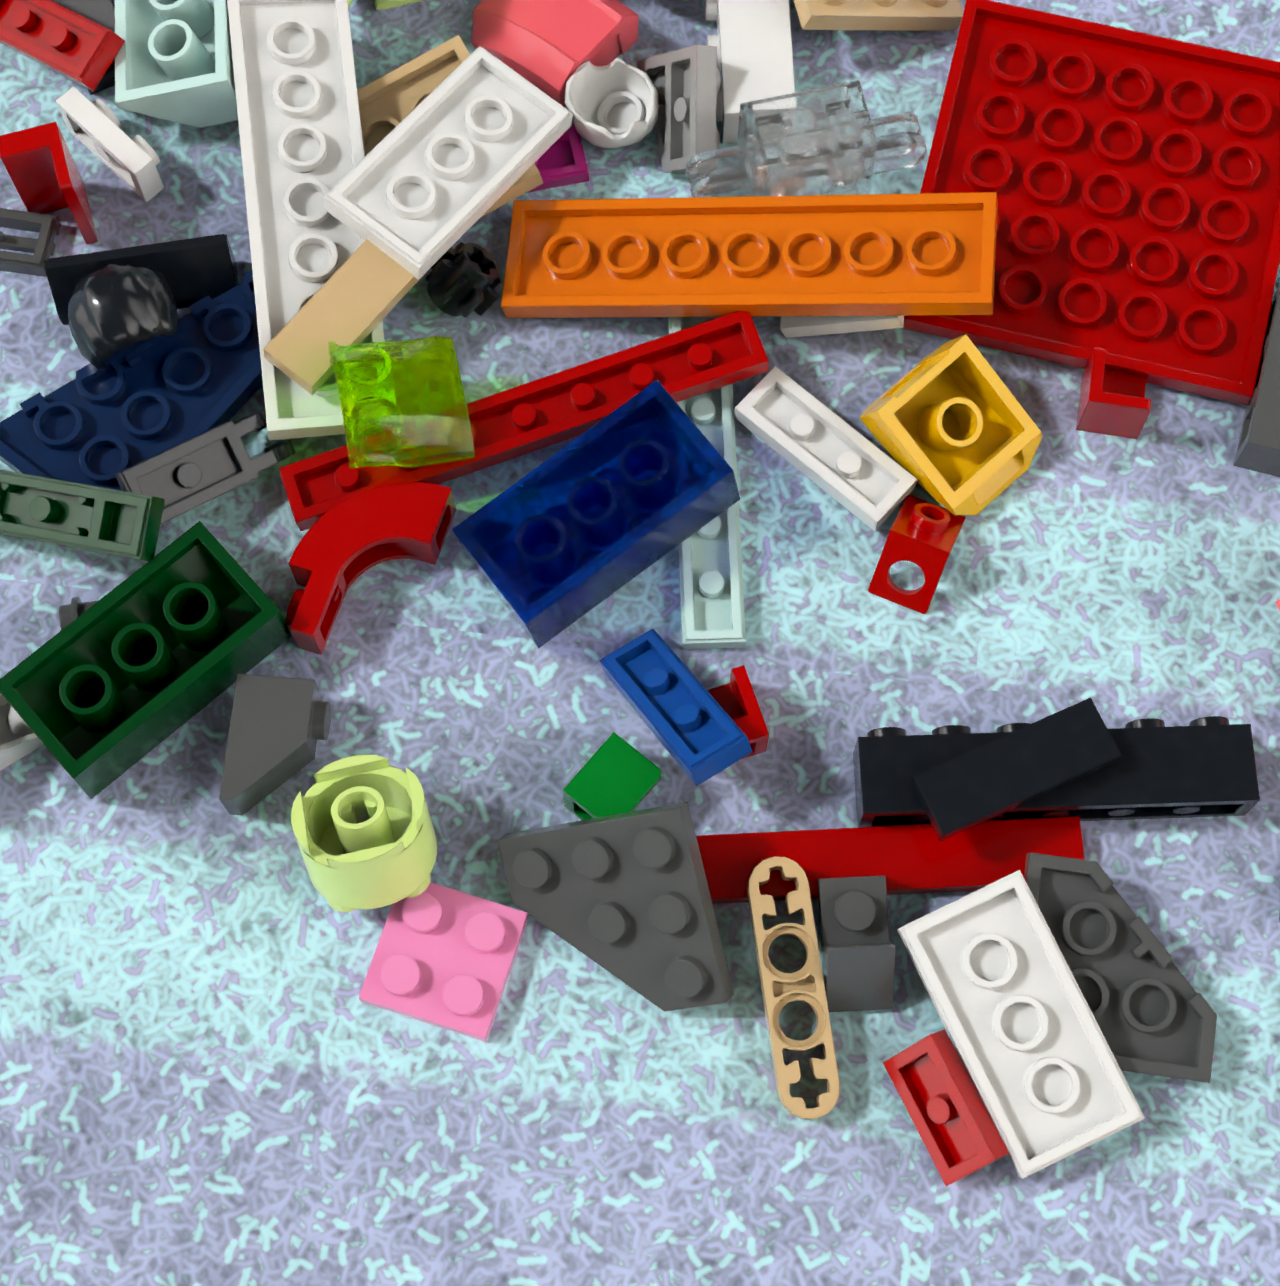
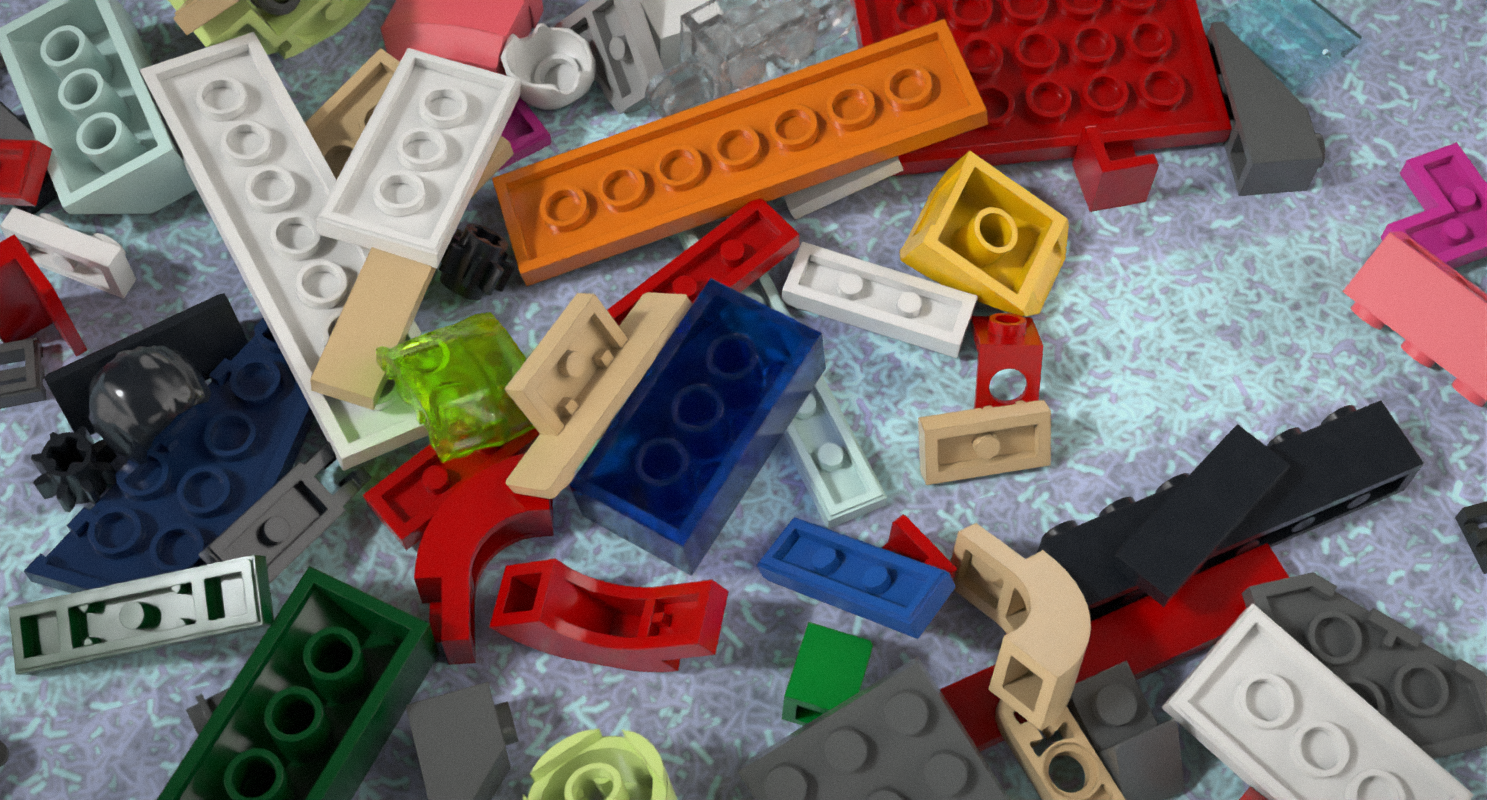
camera: 25 degrees left, 10 degrees down
none -> black gear [31,426,117,512]
none -> red arch [489,558,729,672]
none -> tan bracket [505,292,693,499]
none -> tan plate [918,400,1051,485]
none -> tan arch [950,523,1091,731]

